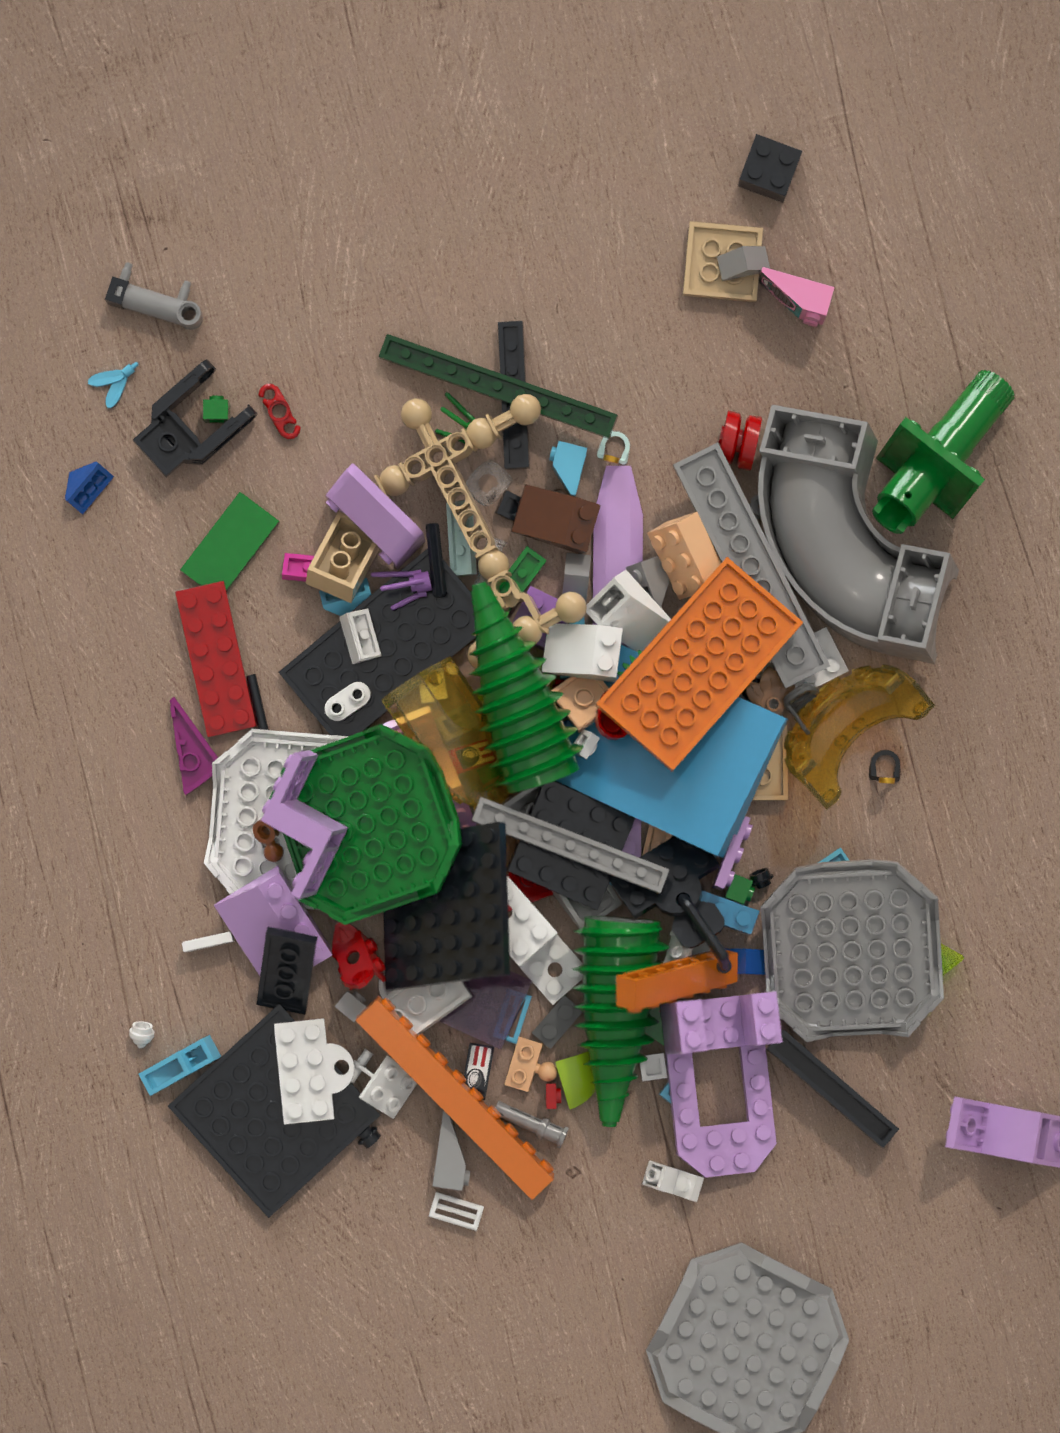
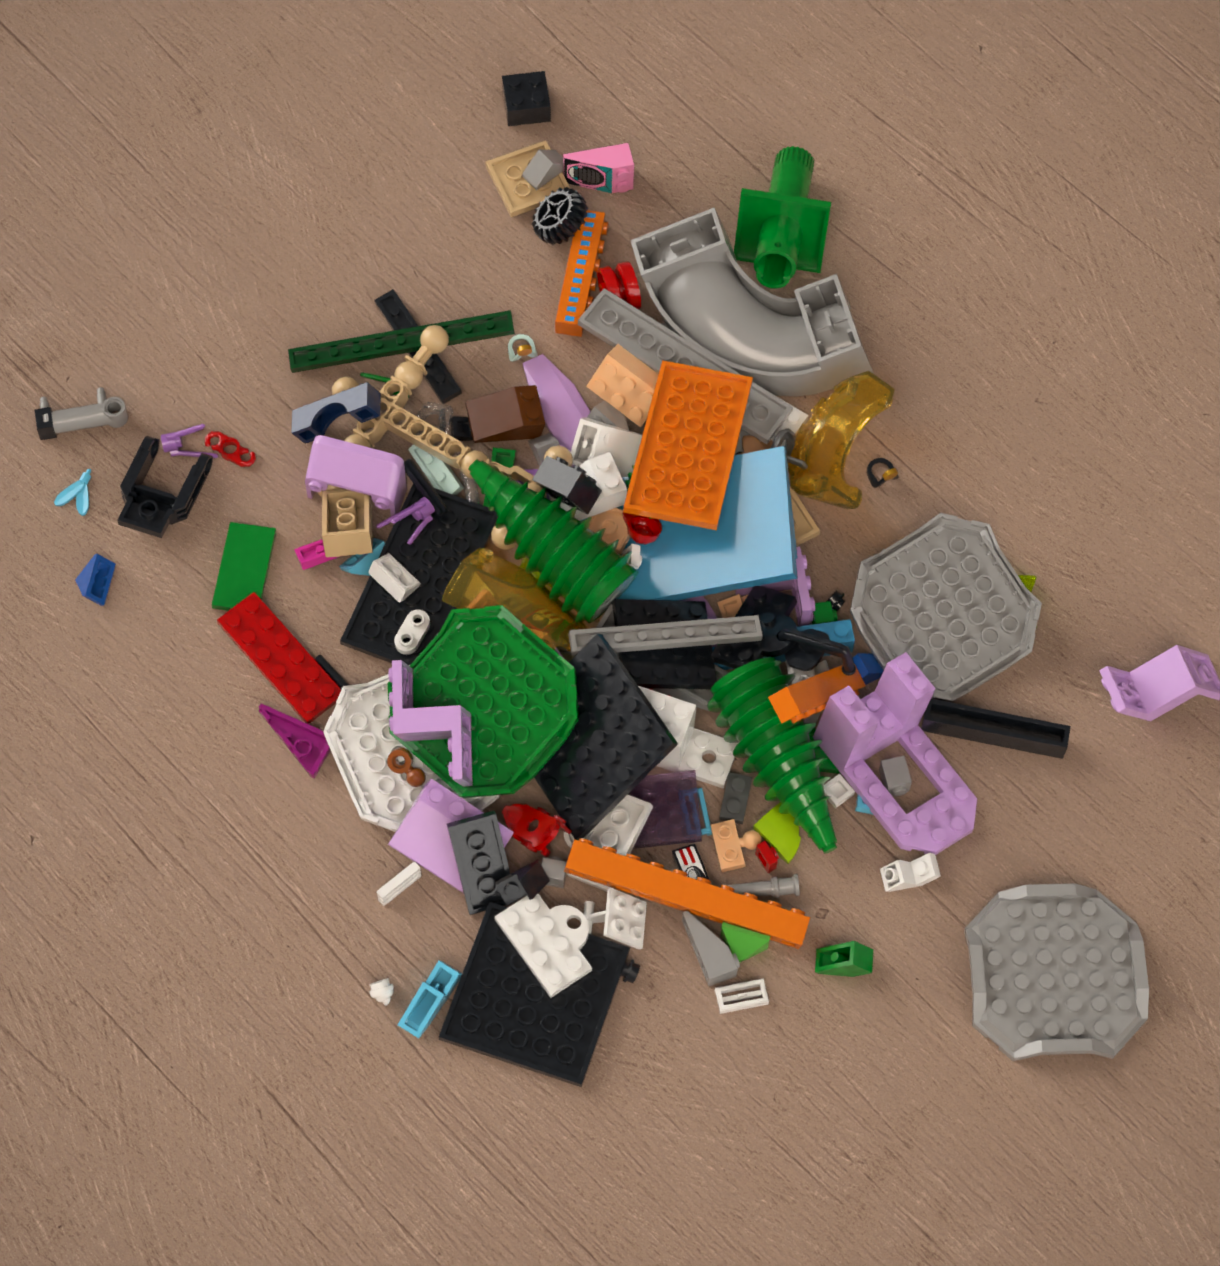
camera: 30 degrees left, 20 degrees down
green plate [203,395,230,423] -> none
medium azure slope [549,441,587,497] -> none
none -> medium lavender plant [161,424,218,458]
none -> dark blue arch [291,382,381,444]
none -> black slope [495,859,550,906]
none -> black gear [531,187,588,245]
none -> brick [532,456,602,515]
none -> orange brick [555,210,609,337]
none -> bright green slope [720,922,771,963]
none -> green slope [815,941,874,977]
none -> light grey brick [879,756,912,796]

